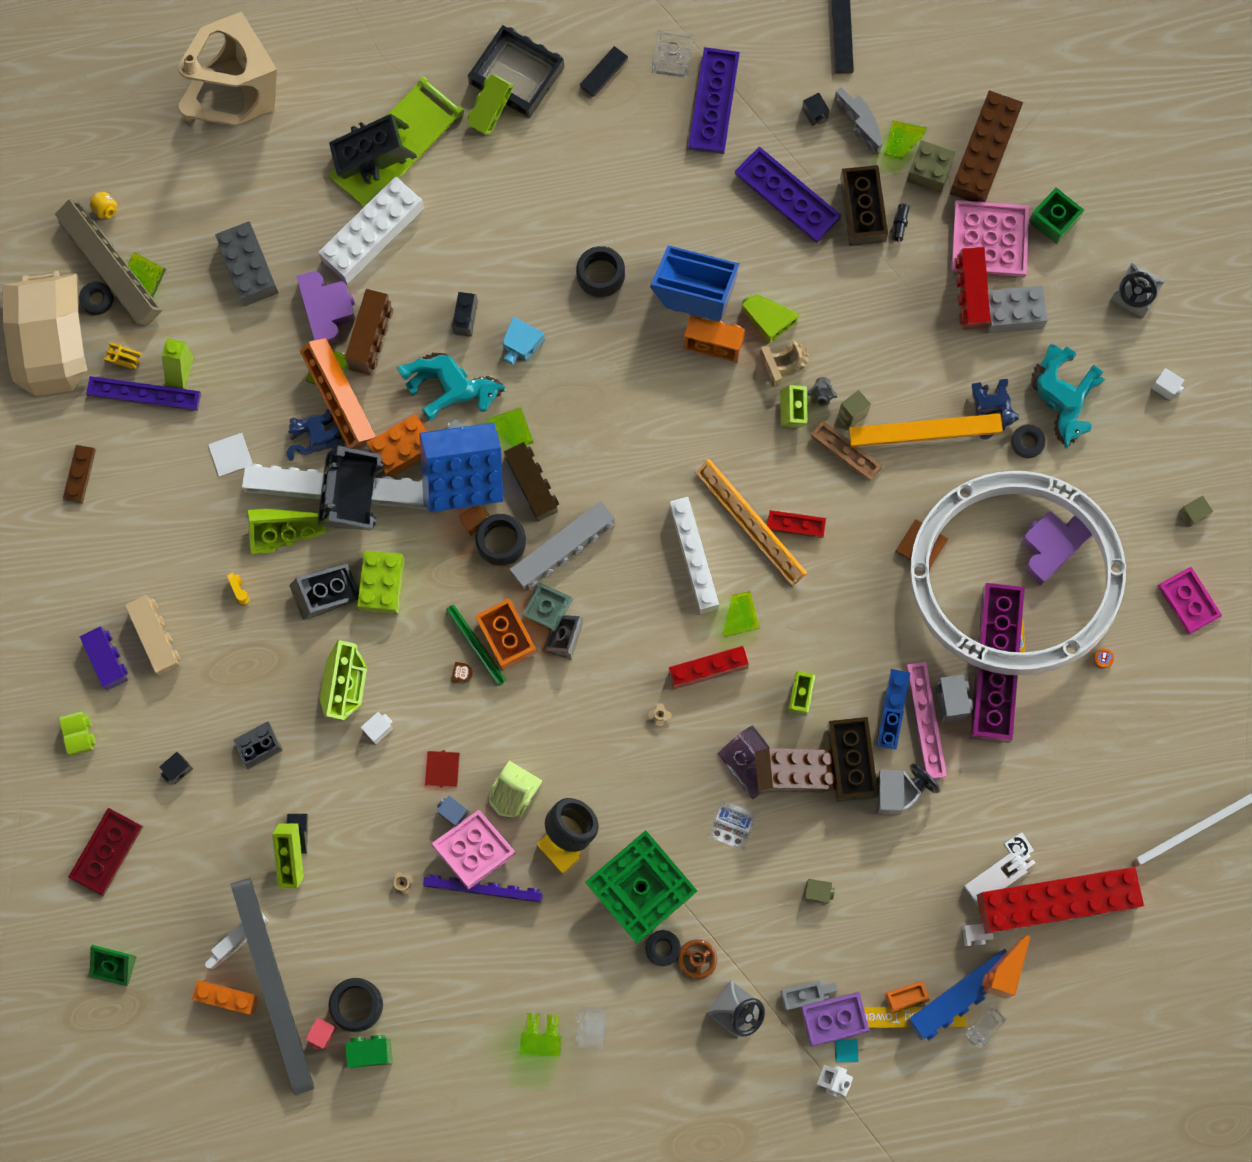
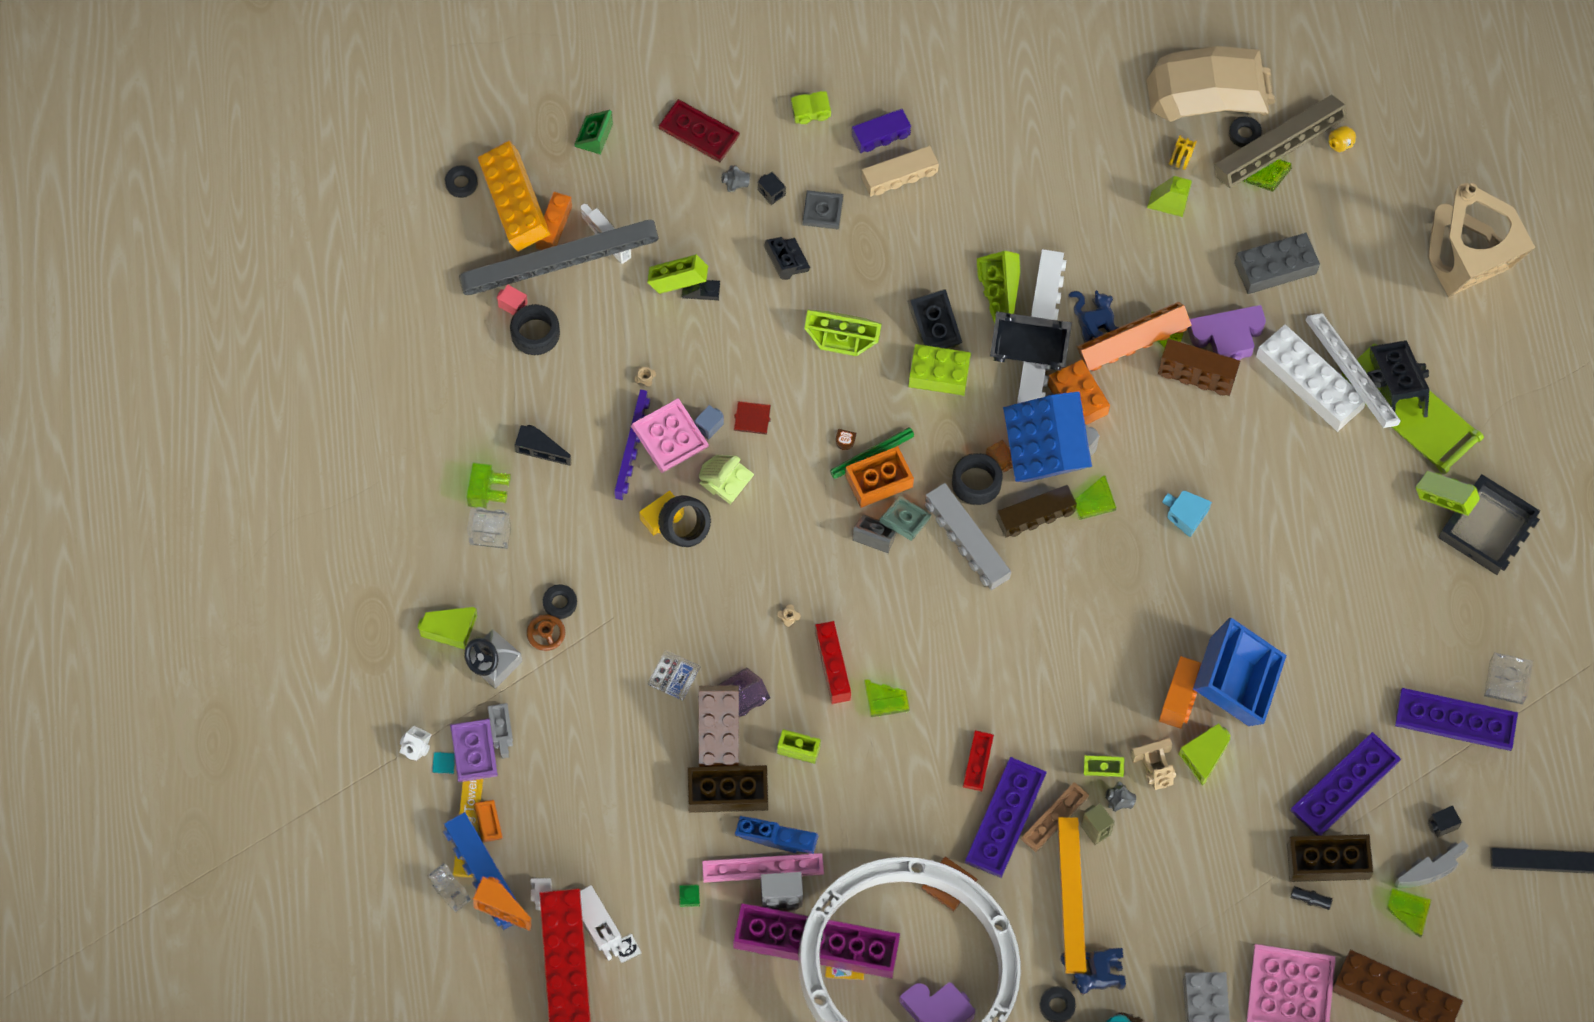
camera: 90 degrees right, 10 degrees down
reddish brown plate [63,445,96,503] -> none
dark purple plate [86,376,201,411] -> none
white sticker [208,433,253,476] -> none
yellow plate [227,572,250,606] -> none
green brick [345,1035,393,1068] -> none
white brick [361,712,393,744] -> none
teal animal [396,352,506,422] -> none
black brick [452,292,478,336] -> none
black tyre [576,246,625,297] -> none
black tile [580,46,628,97] -> none
green piece [585,830,698,944] -> none
white brick [670,497,719,614] -> none
light orange tile [695,459,807,587] -> none
olive brick [804,879,835,904] -> none
light grey piece [876,763,940,815] -> none
olive brick [907,140,955,193] -> none
red brick [954,247,991,329] -> none
none -> lime slope [418,607,478,650]
none -> black tyre [445,165,478,198]
none -> light orange brick [477,140,550,251]
none -> black slope [515,425,572,466]
none -> green plate [679,885,700,907]
none -> dark grey rock [721,165,750,192]
none -> dark grey tile [802,190,843,230]
none -> dark purple plate [965,757,1047,878]
none -> white tile [1306,313,1401,428]

